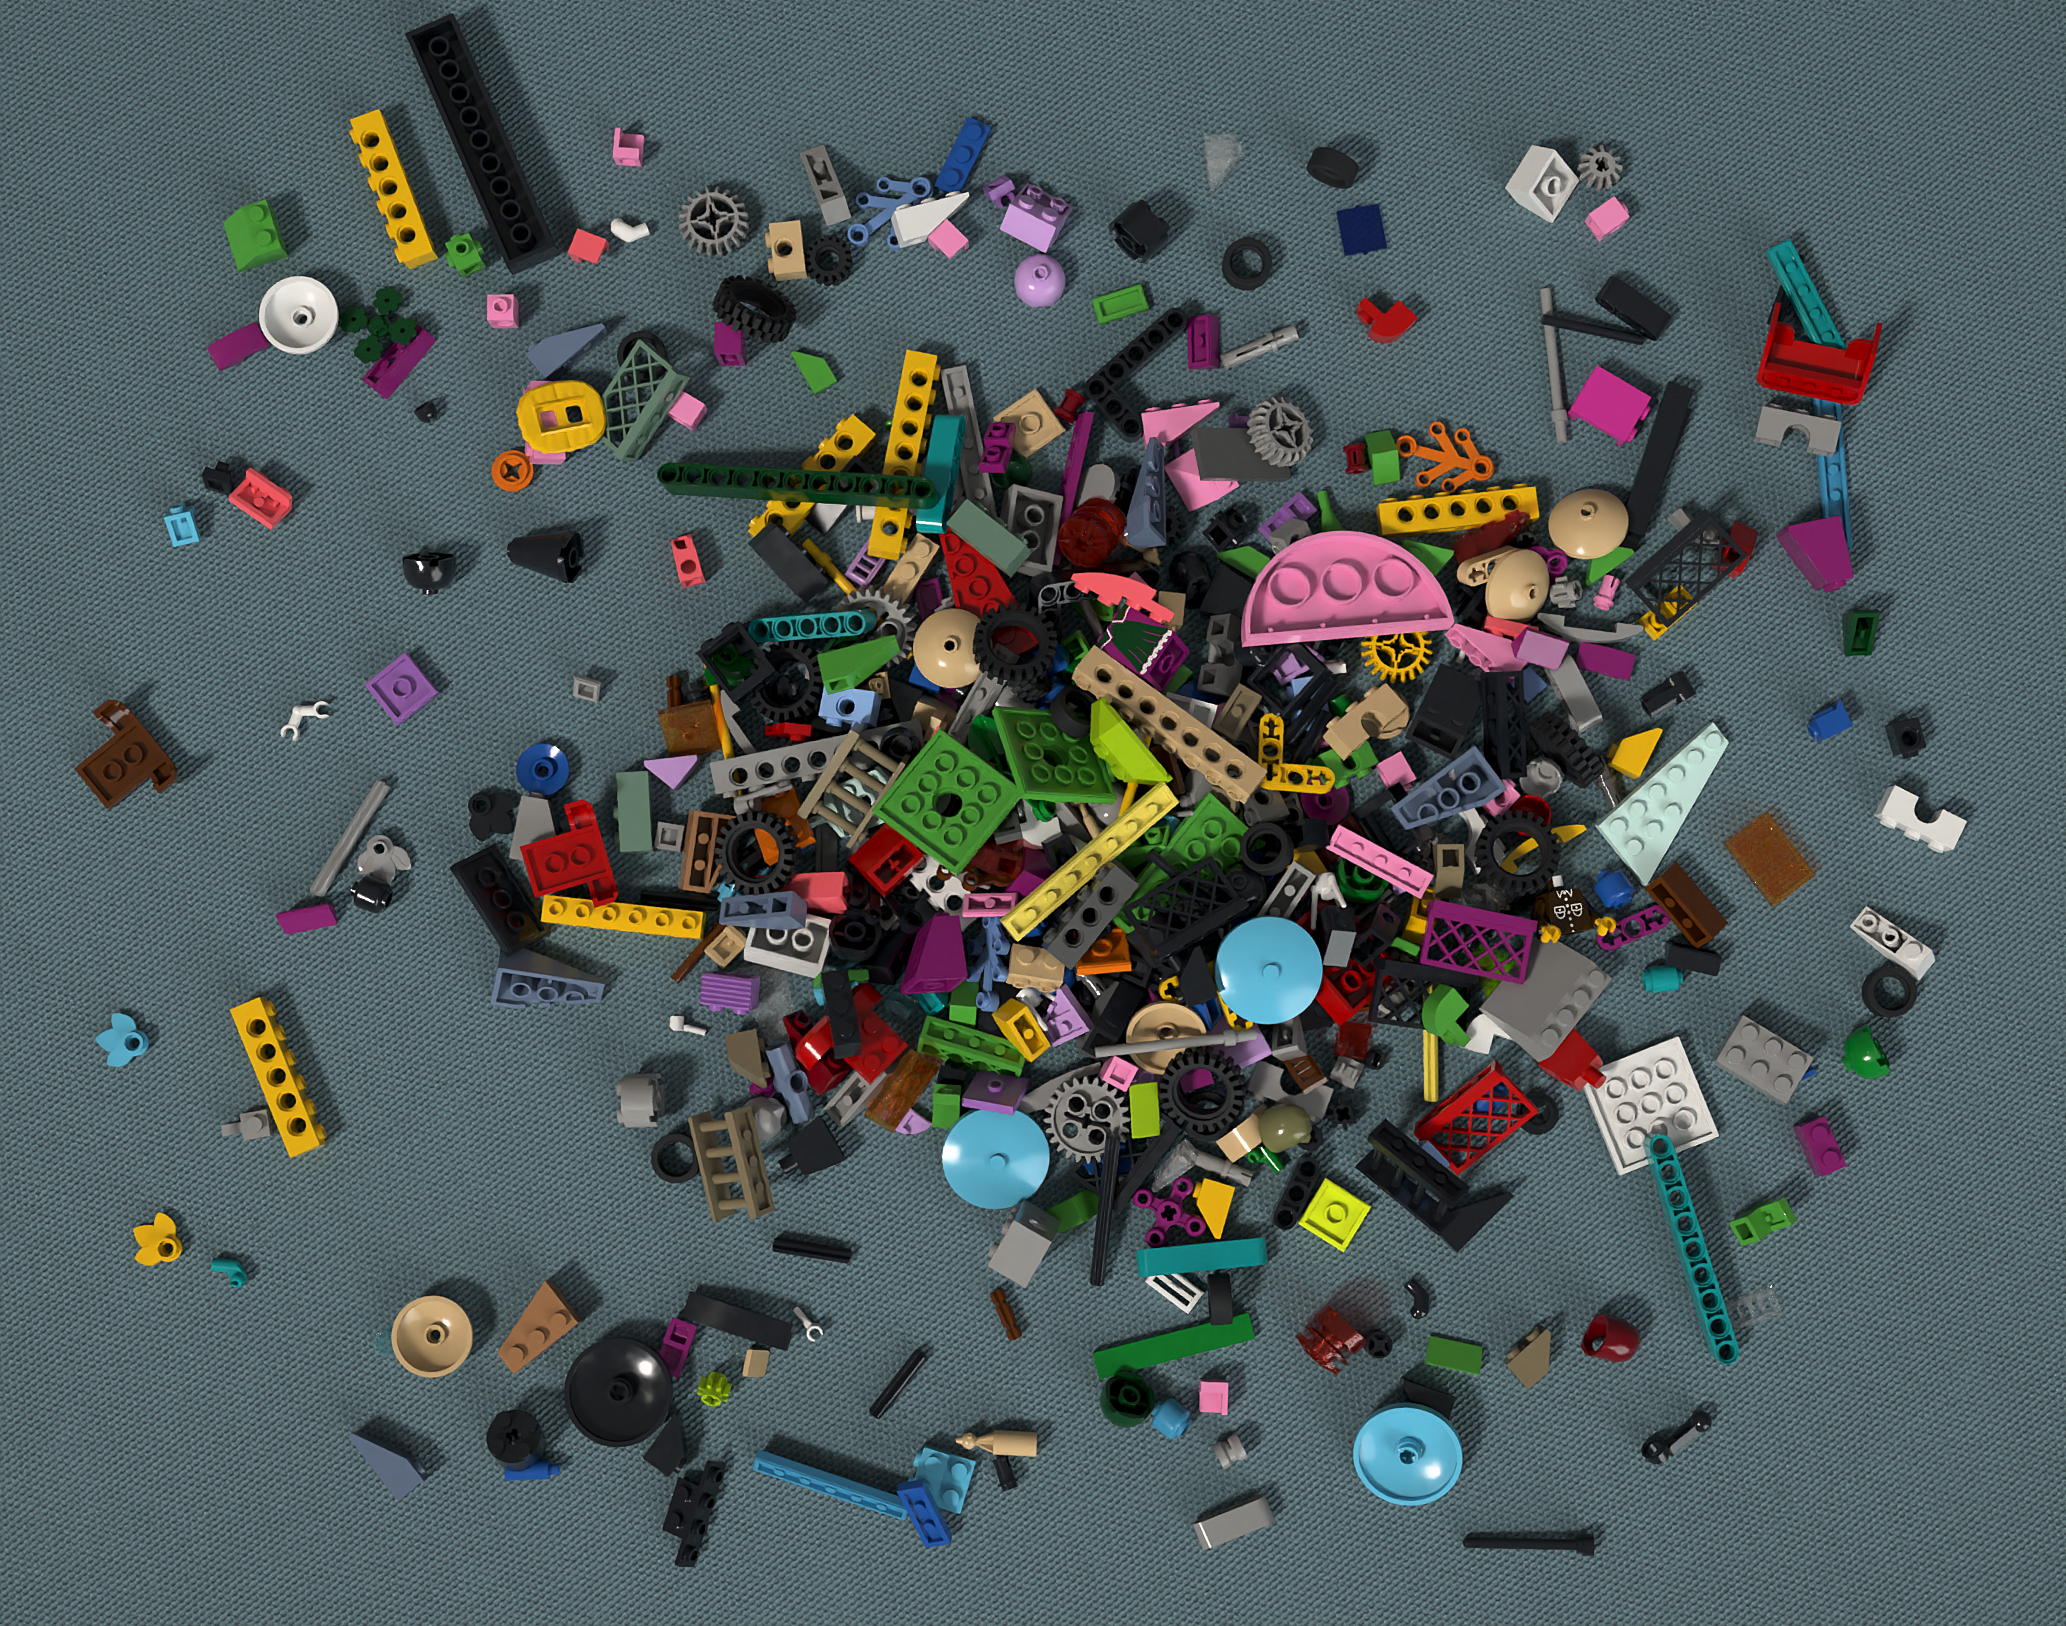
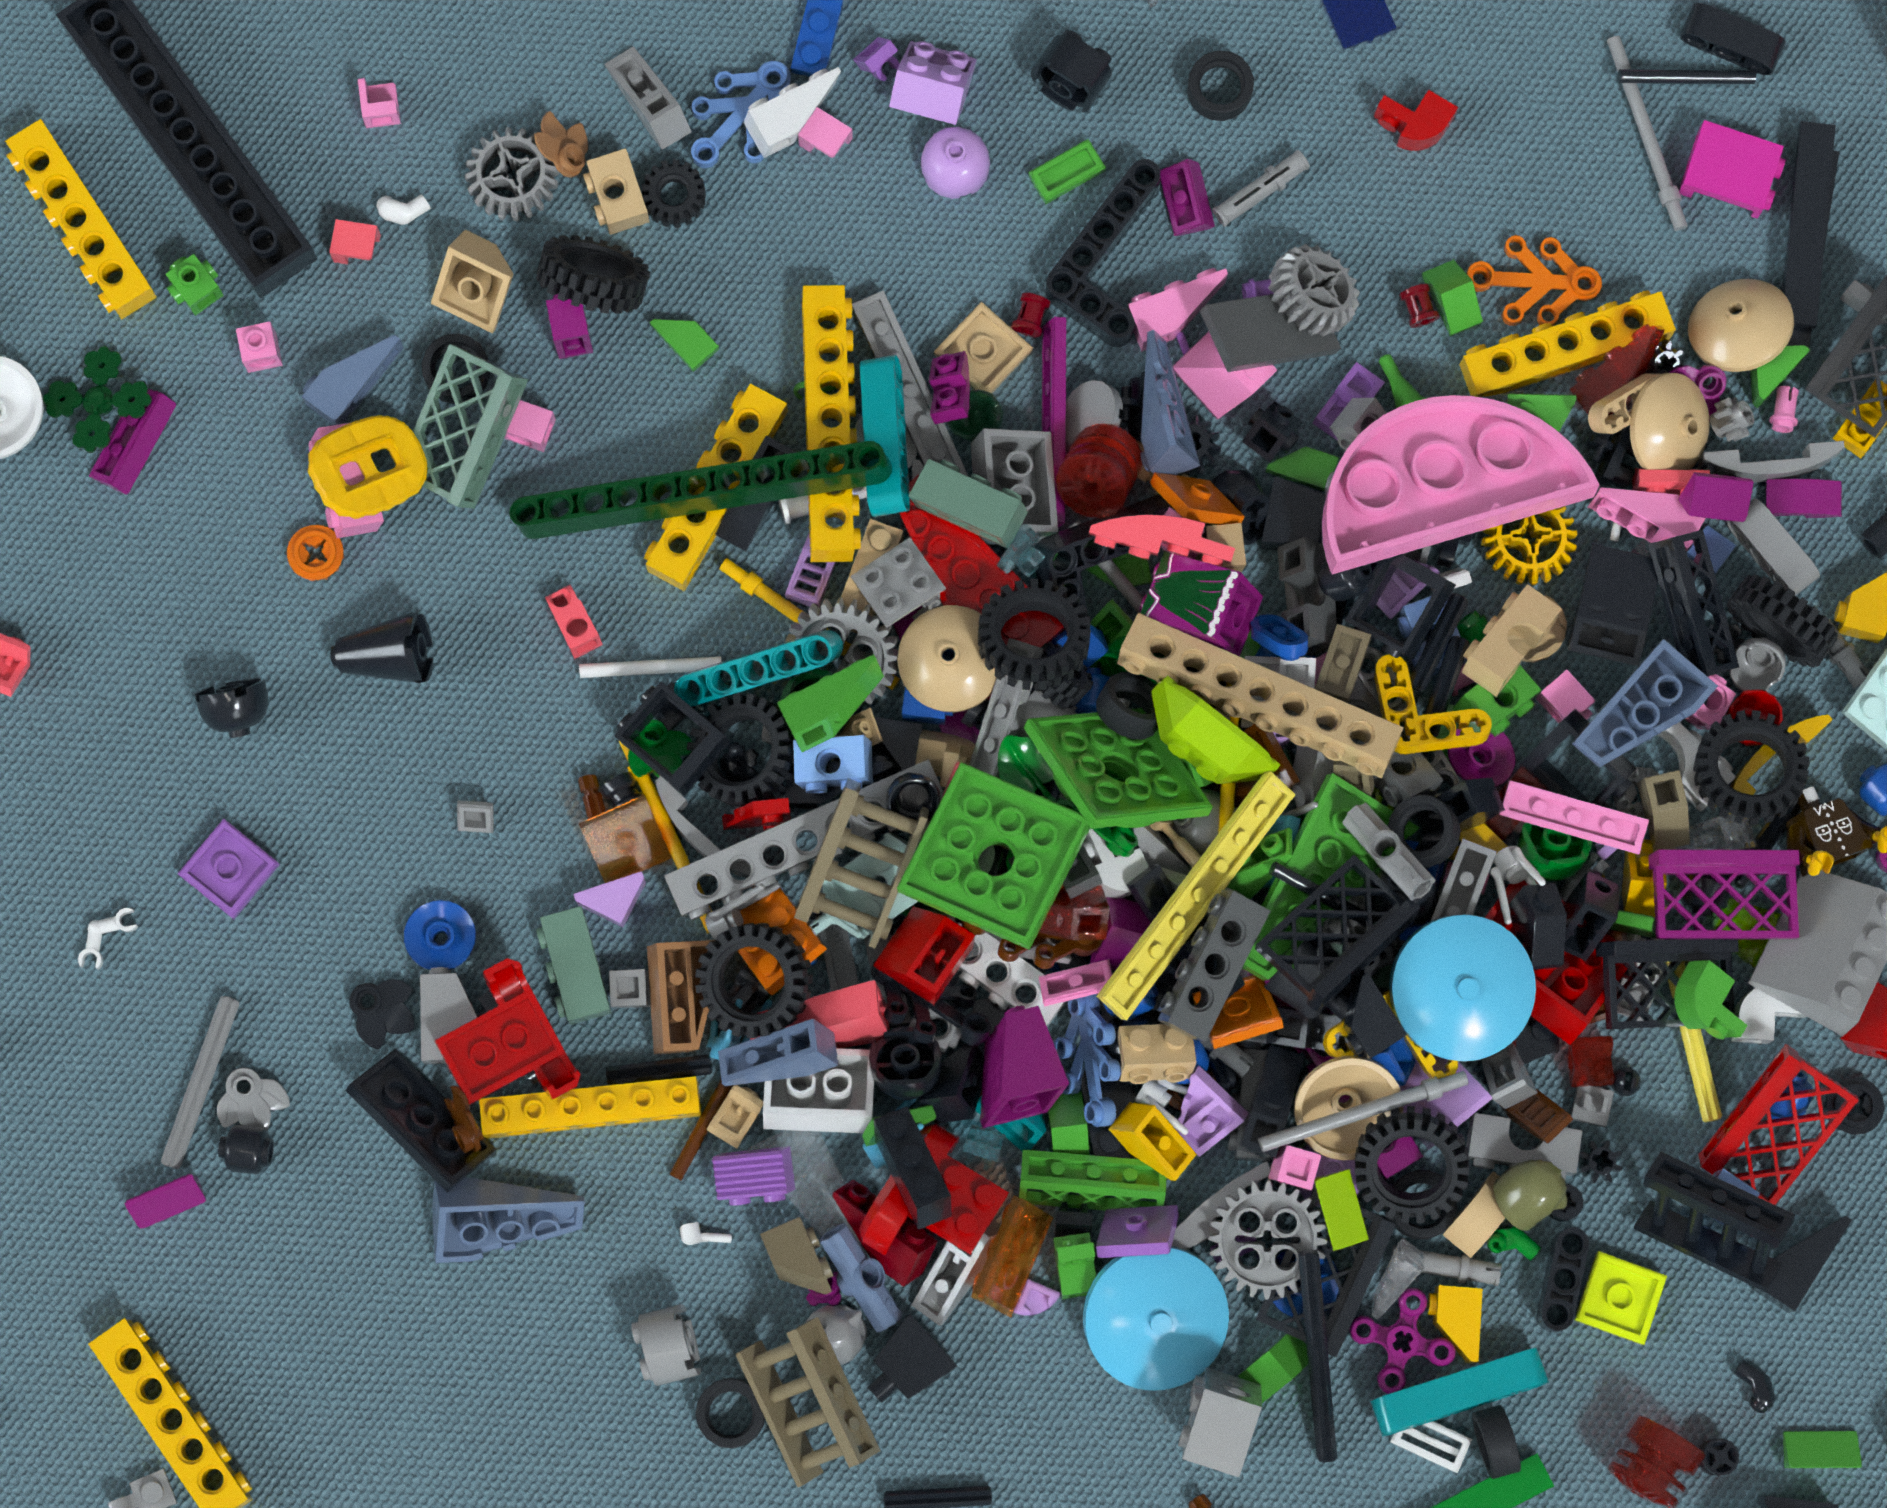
camera: 15 degrees left, 5 degrees down
black hinge [414,400,437,423] -> none
black brick [747,522,829,604] -> none
none -> tan slope [431,230,514,334]
none -> reddish brown plate [444,1085,484,1153]
none -> medium nougat plate [534,111,588,178]
none -> white bar [579,656,722,678]
none -> light grey hinge [850,537,946,628]
none -> clear light blue tile [997,528,1045,577]
none -> orange plate [1150,472,1245,525]
none -> blue plate [1251,614,1308,661]
none -> light grey piece [1342,802,1435,901]

